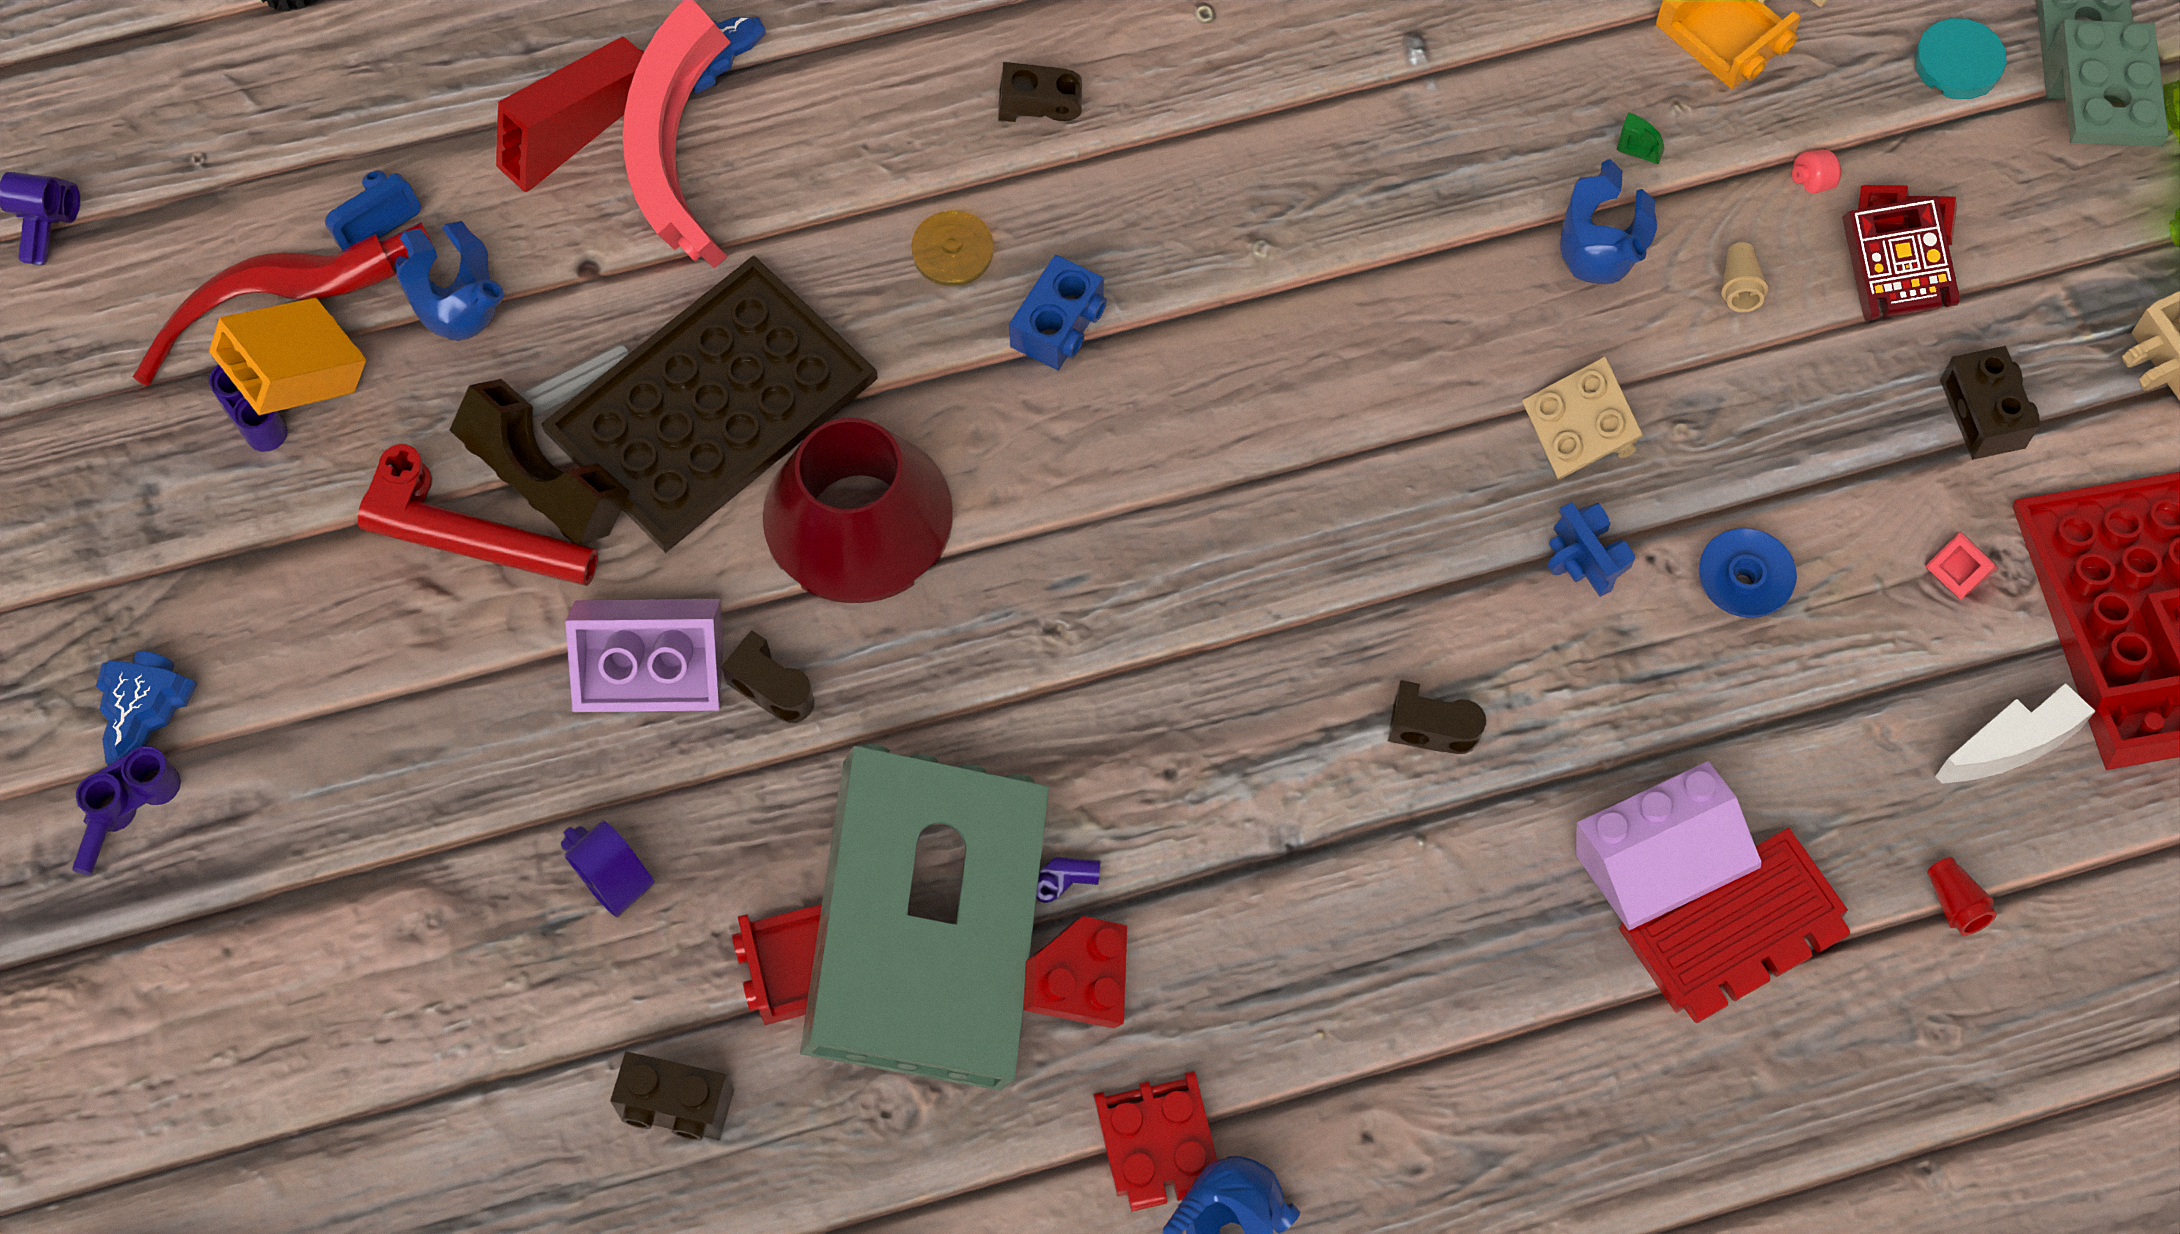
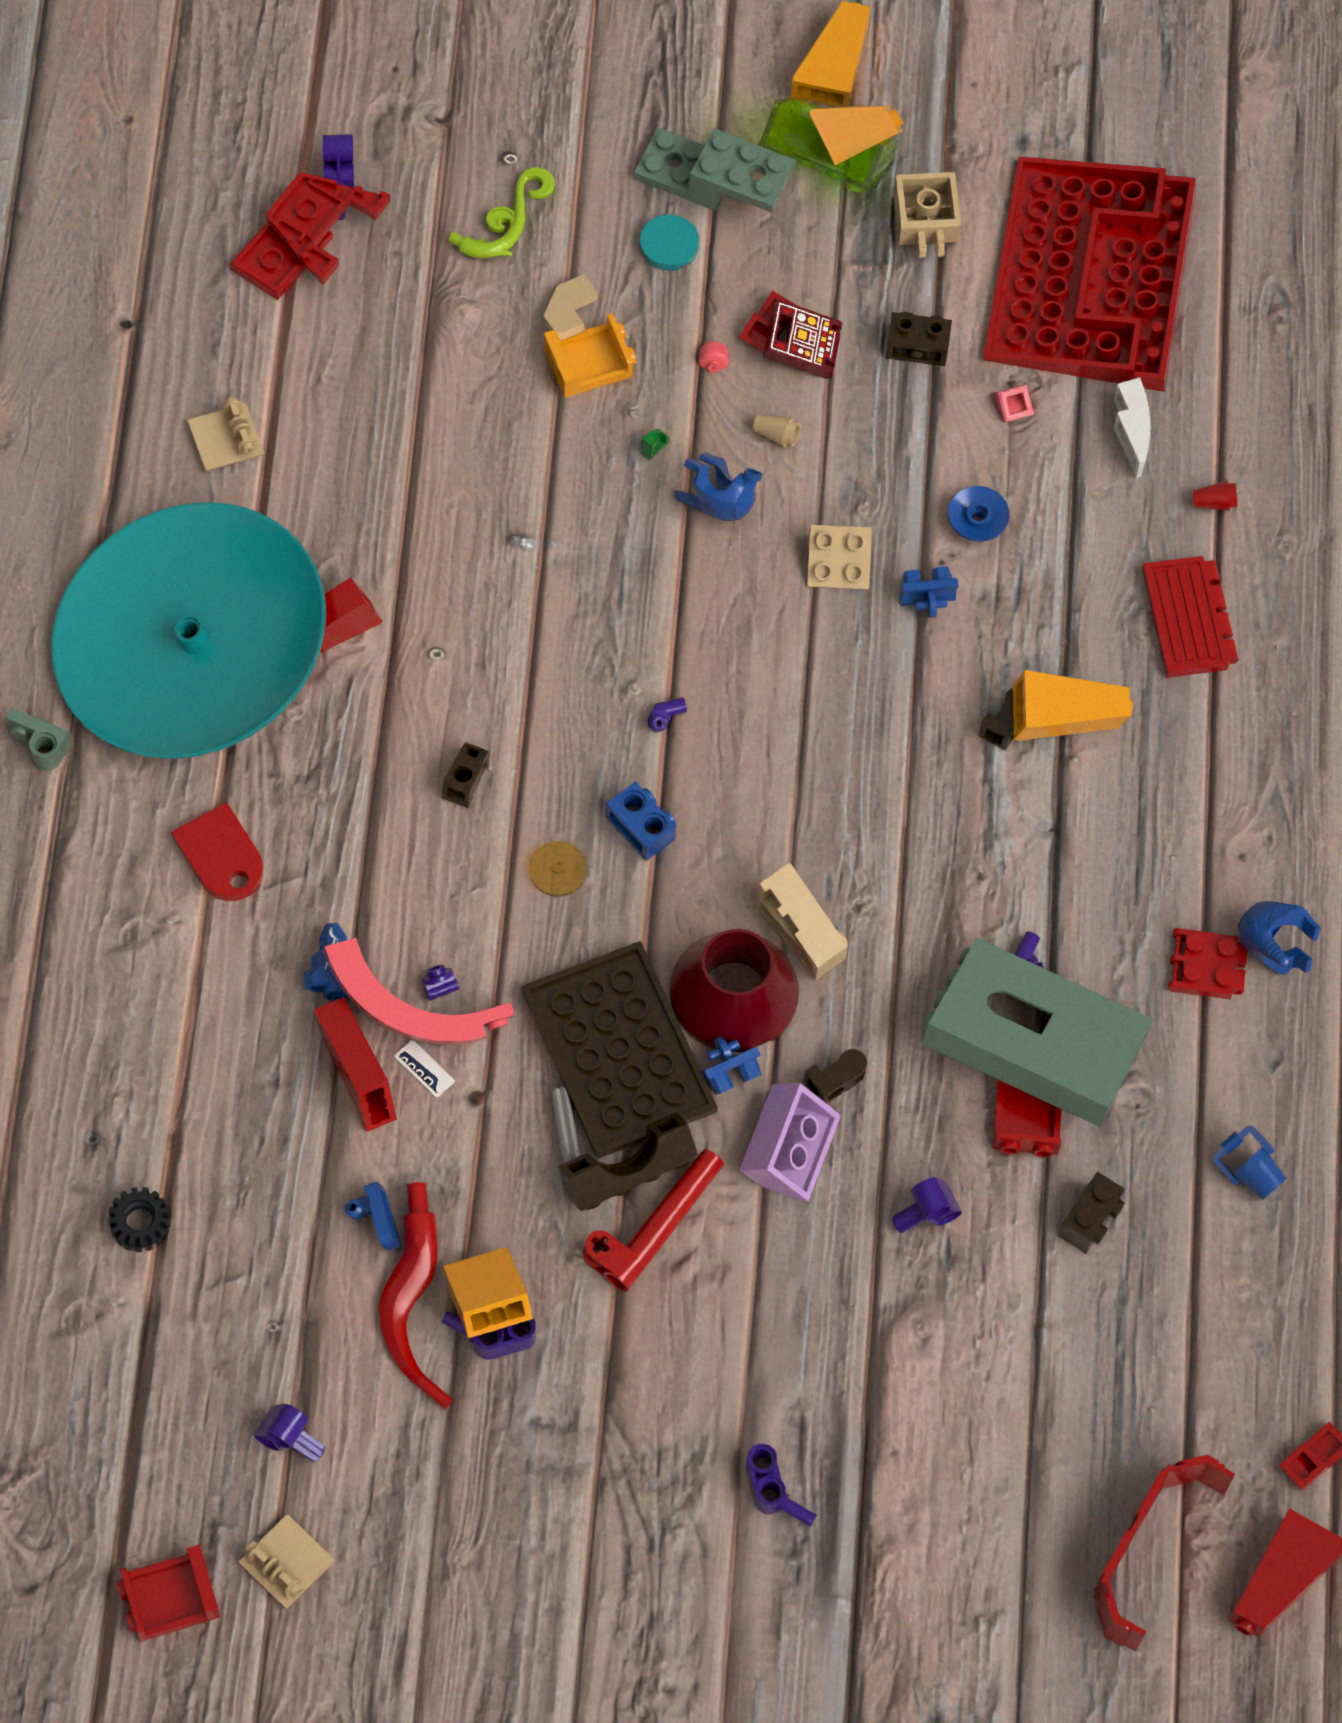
camera: 75 degrees left, 0 degrees up
blue rock [96,651,197,765] -> none
blue piece [395,221,504,341] -> none
red plate [1023,916,1128,1028] -> none
lavender slope [1576,761,1761,931] -> none
none -> white sticker [395,1040,455,1097]
none -> dark purple plate [422,965,460,1001]
none -> dark purple arm [647,697,687,732]
none -> blue hips [701,1036,761,1095]
none -> tan wedge [756,862,848,980]
none -> light orange slope [1013,670,1133,741]

